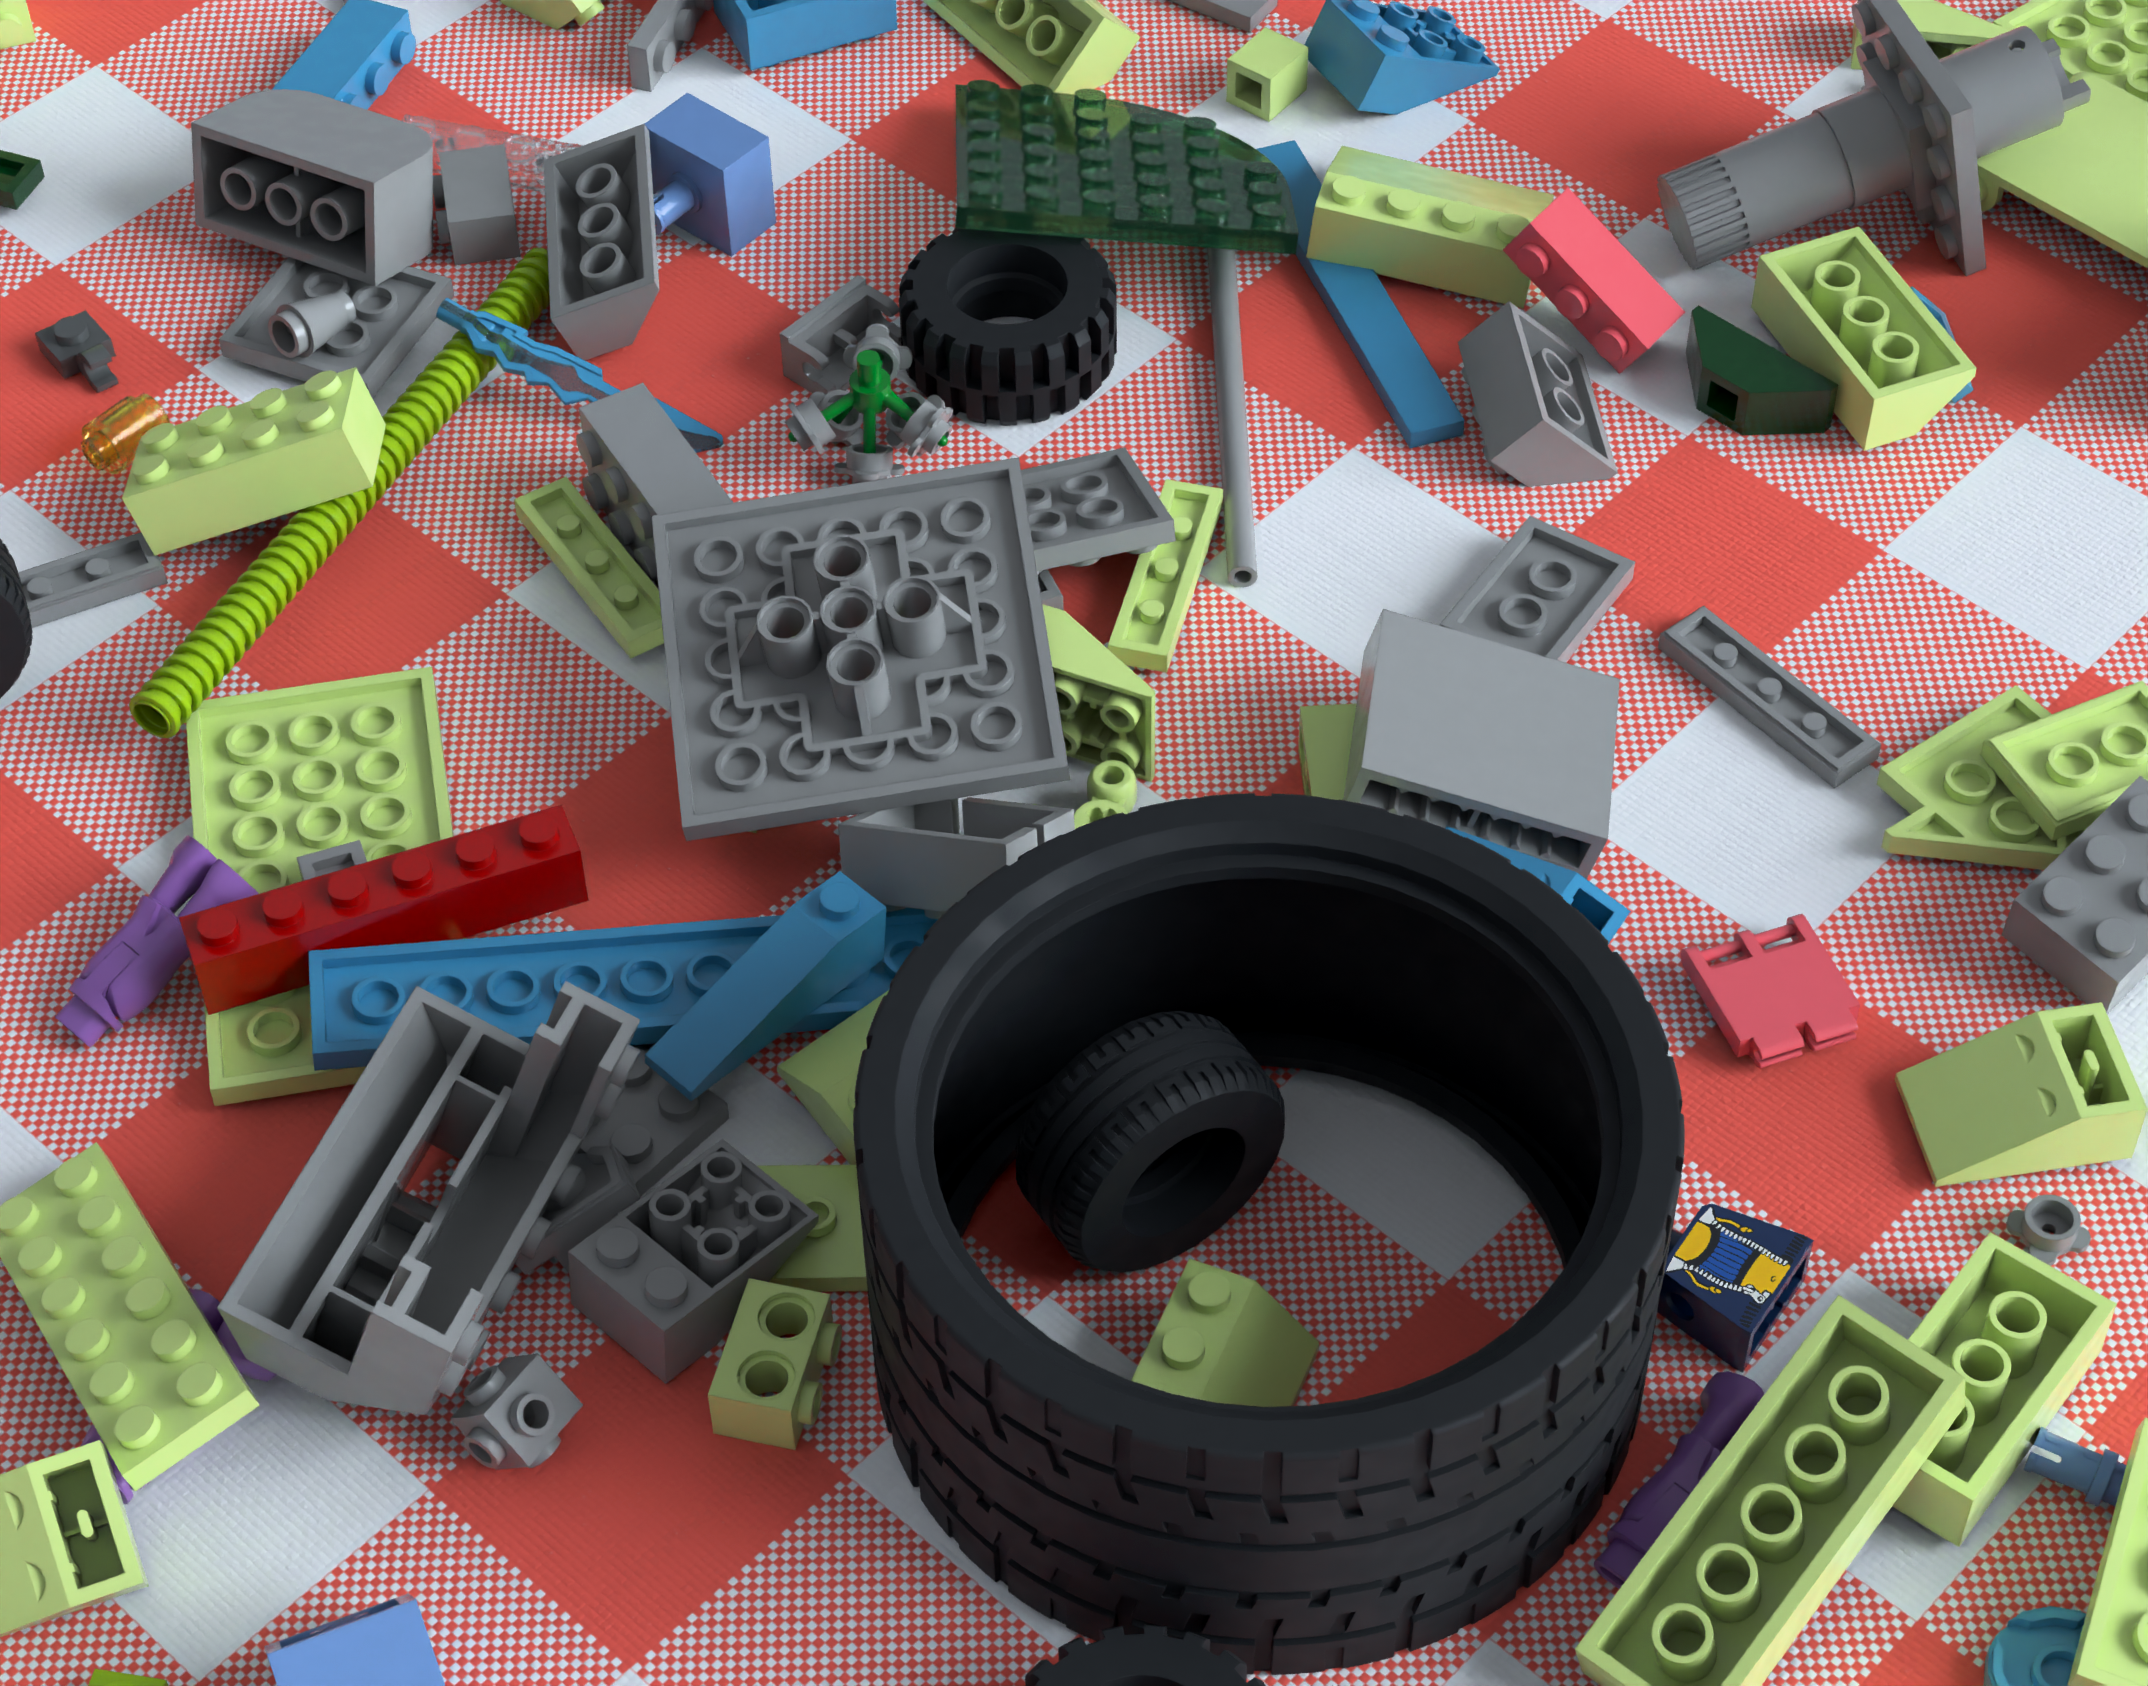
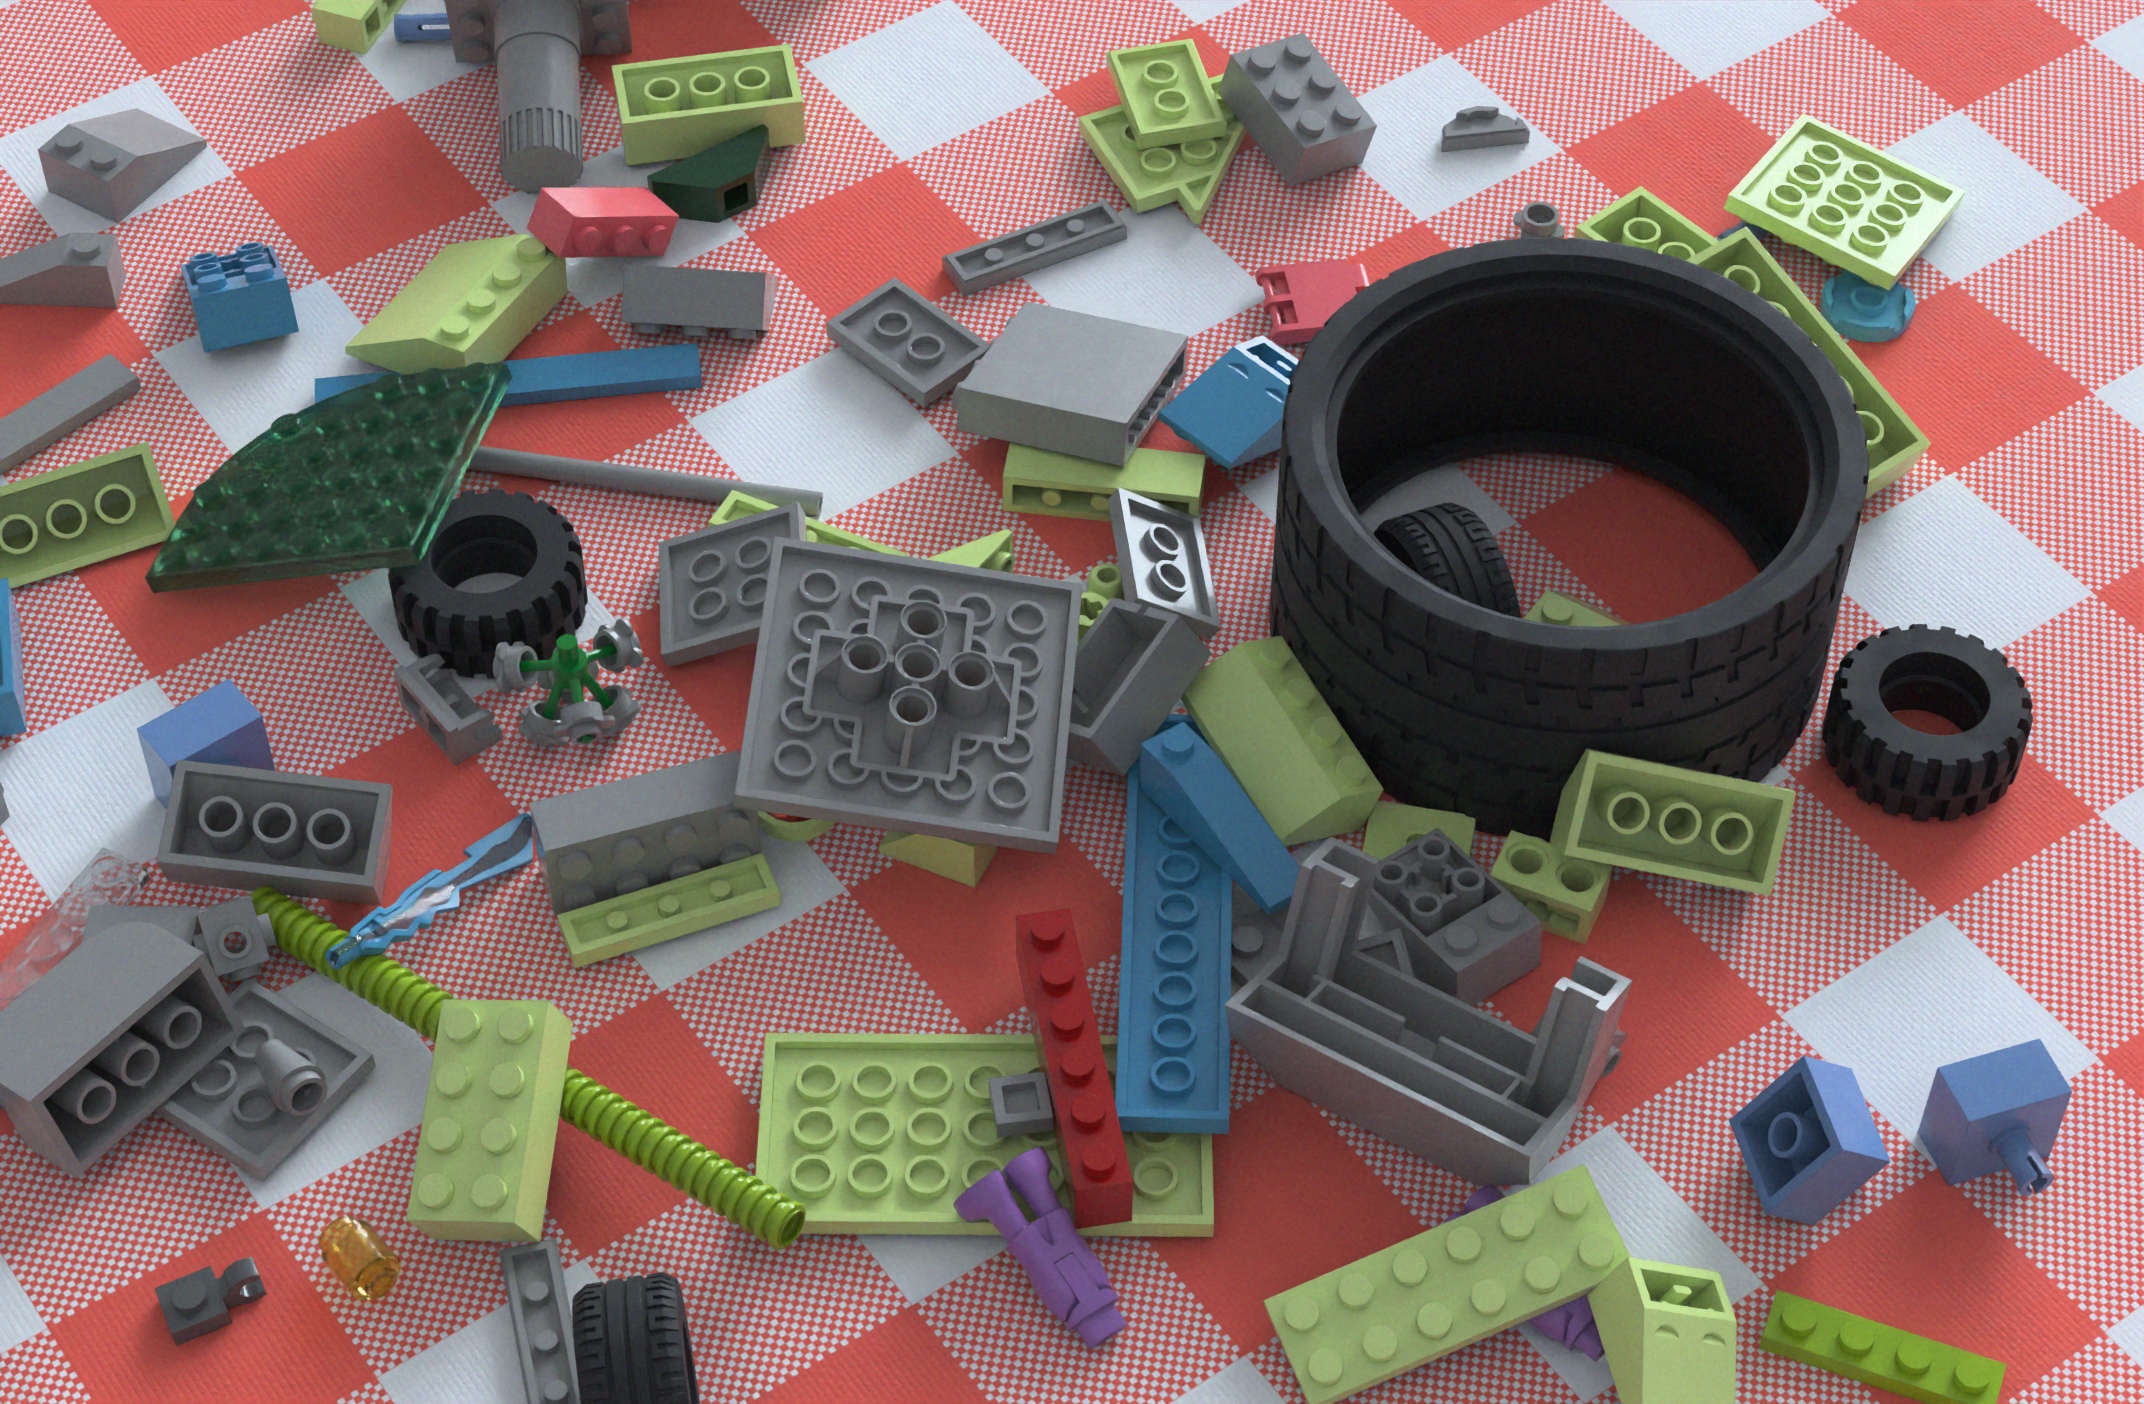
camera: 80 degrees left, 0 degrees up
yellowish green brick [1226,27,1309,122] -> none
yellowish green slope [1894,1002,2148,1187] -> none
none -> light grey brick [192,894,277,982]
none -> yellowish green slope [1550,749,1796,896]

